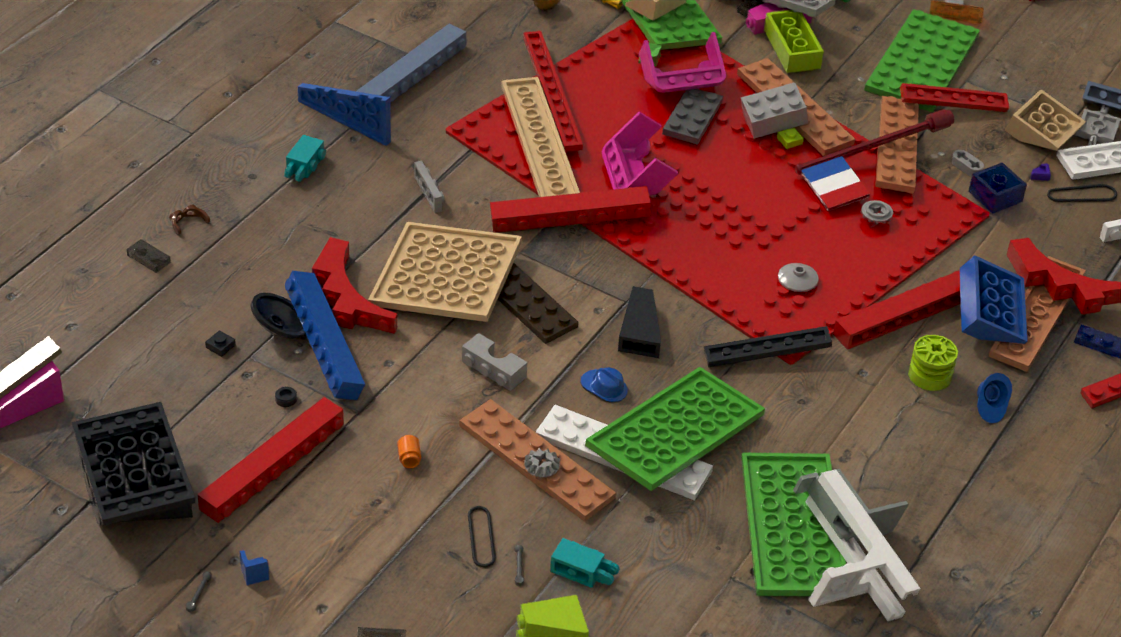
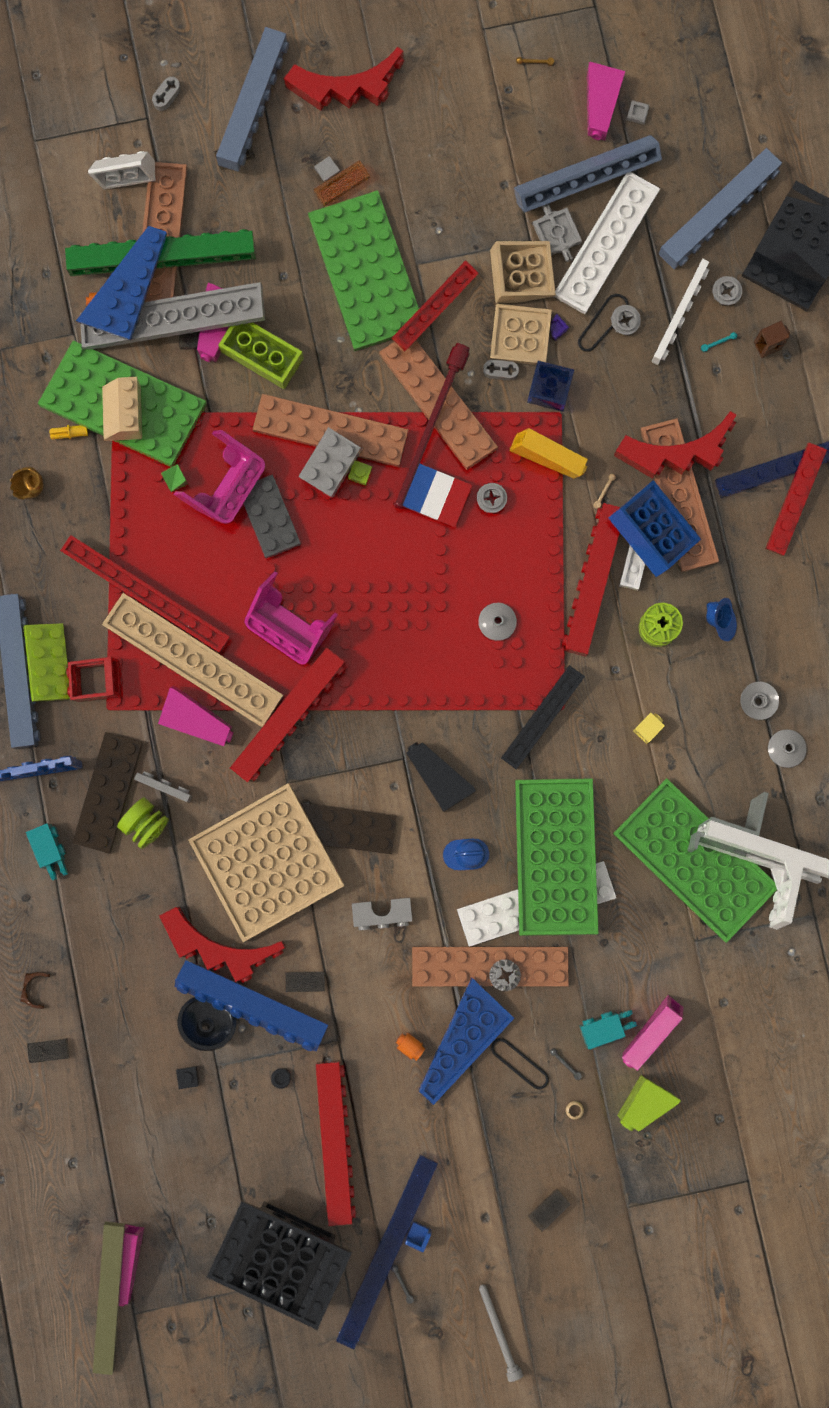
camera: 40 degrees left, 40 degrees up
none -> lime plate [24,623,70,702]
none -> red window [66,657,121,702]
none -> dark brown plate [72,732,143,854]
none -> lime wheel [117,797,169,849]
none -> dark pink slope [158,686,234,746]
none -> clear smoke plate [285,971,325,992]
none -> clear blue plate [336,1154,438,1350]
none -> blue wing [419,977,514,1105]
none -> tan plate [490,304,552,366]
none -> yellow slope [509,428,588,479]
none -> tan piece [566,1101,584,1120]
none -> light grey gear [610,305,641,335]
none -> white plate [619,545,645,591]
none -> dark pink slope [622,995,684,1071]
none -> light yellow brick [633,713,665,744]
none -> light grey dish [740,682,779,720]
none -> light grey dish [768,729,806,768]

